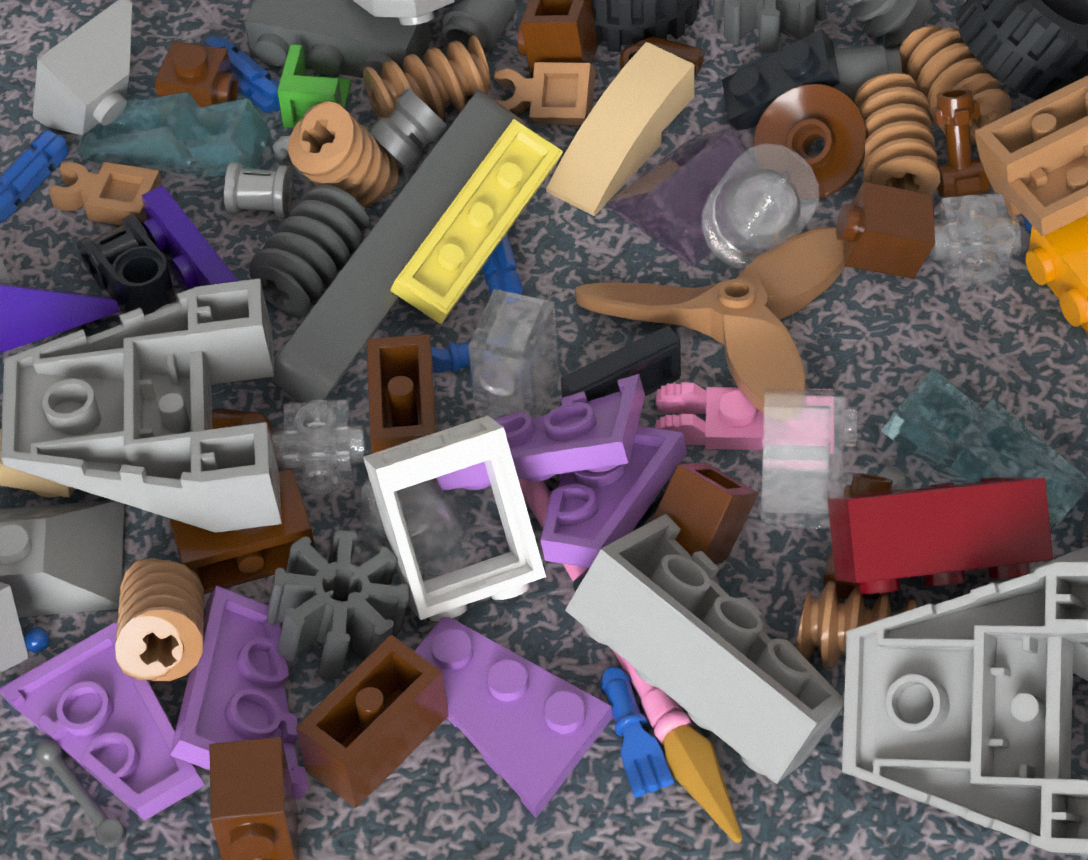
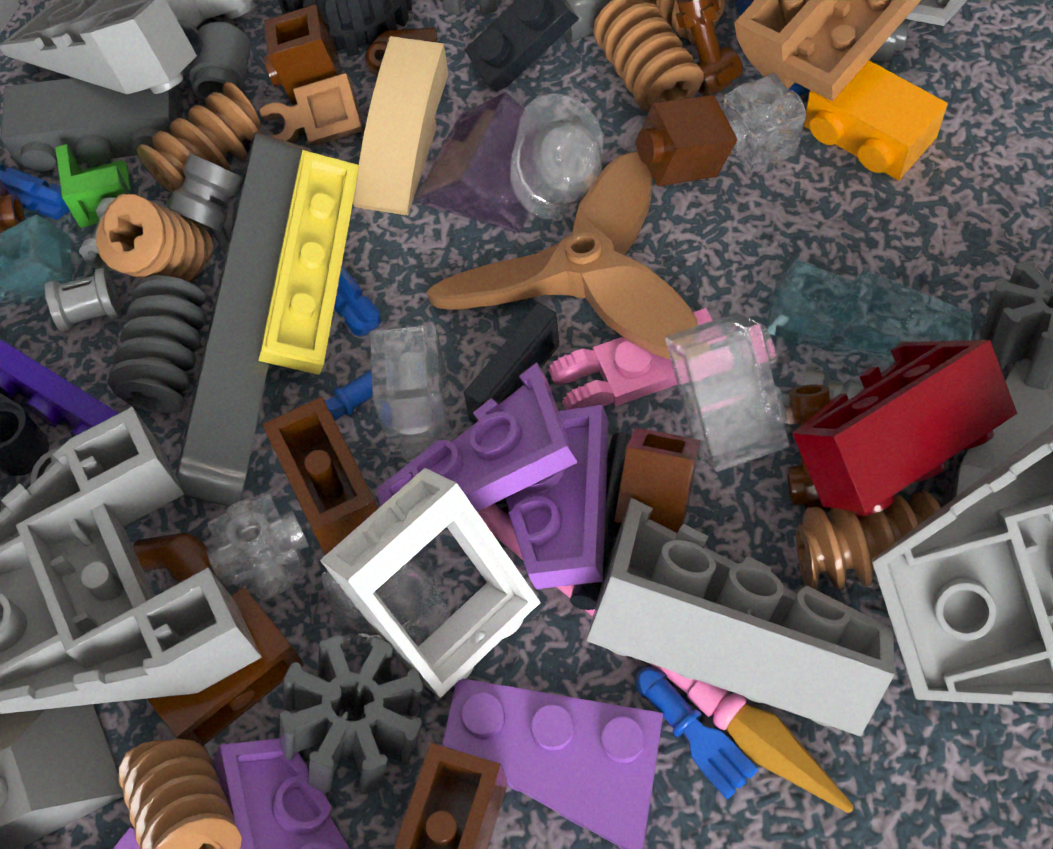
camera: 20 degrees left, 10 degrees up
reddish brown dish [753,84,868,201] -> none

